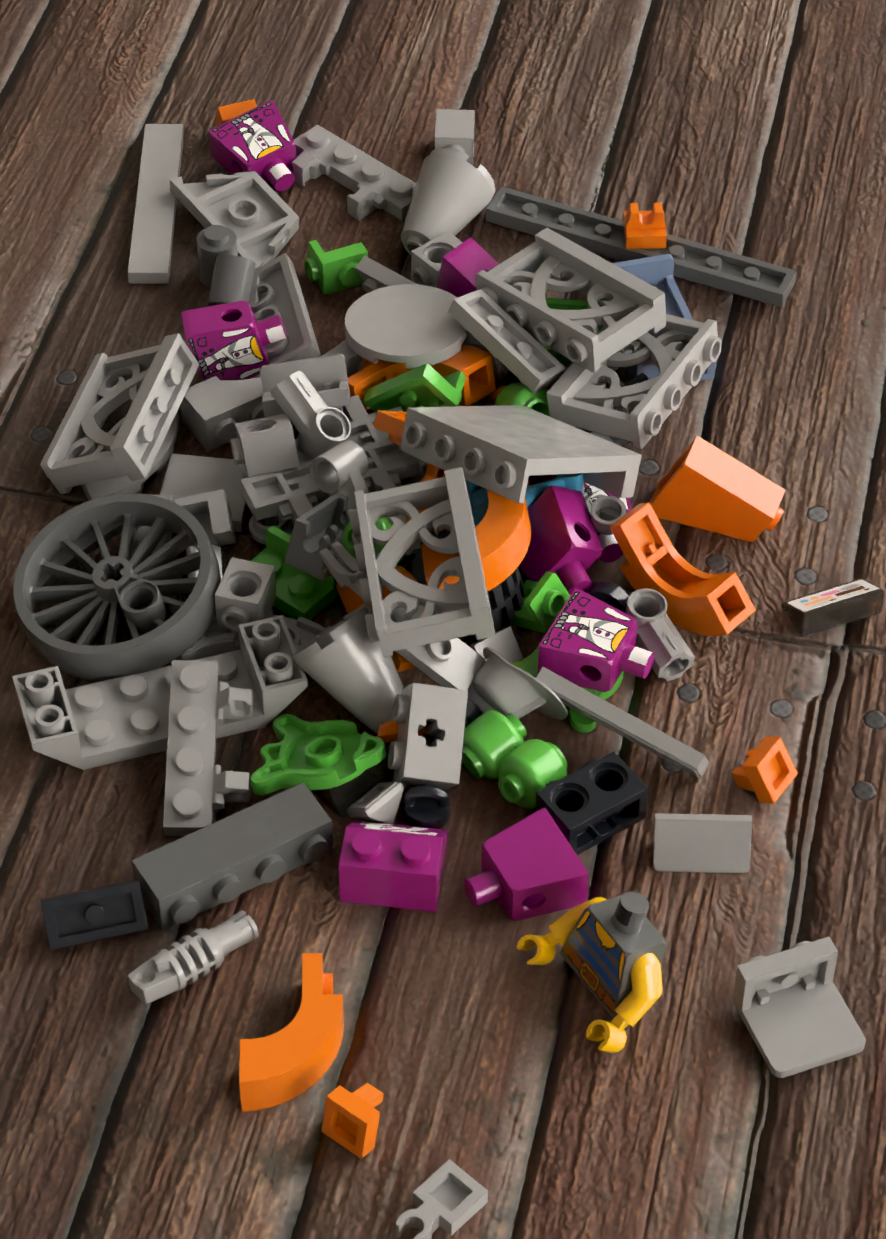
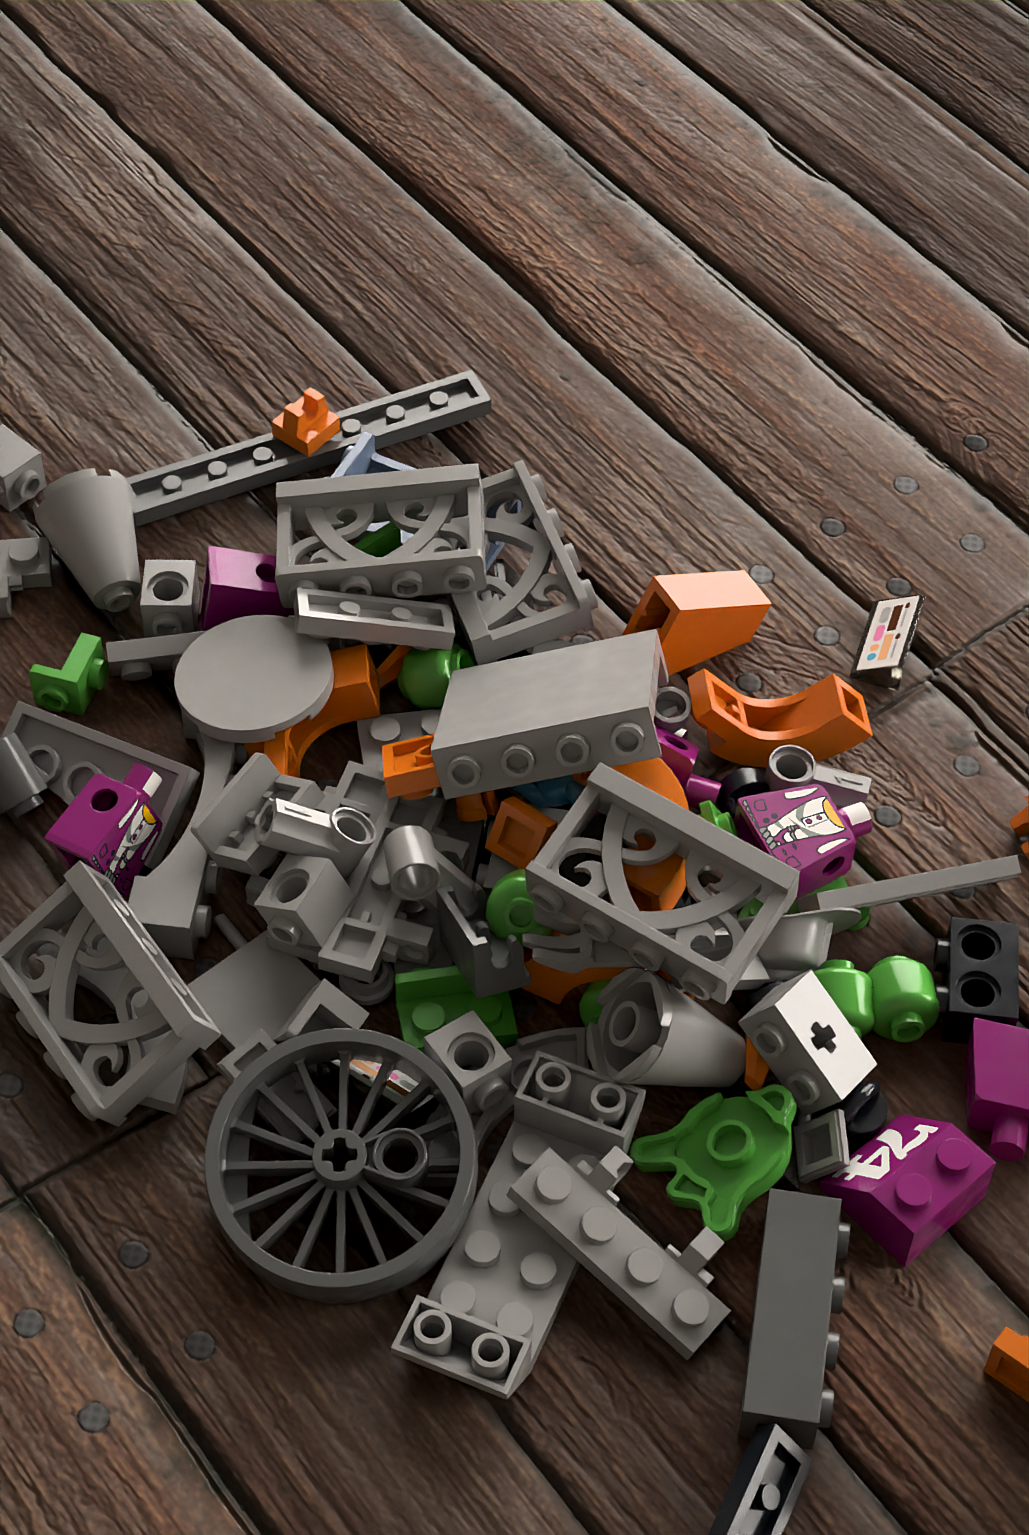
camera: 50 degrees left, 5 degrees up
light grey hinge [127,910,259,1004] -> none
bright green bracket [363,363,466,413] -> none

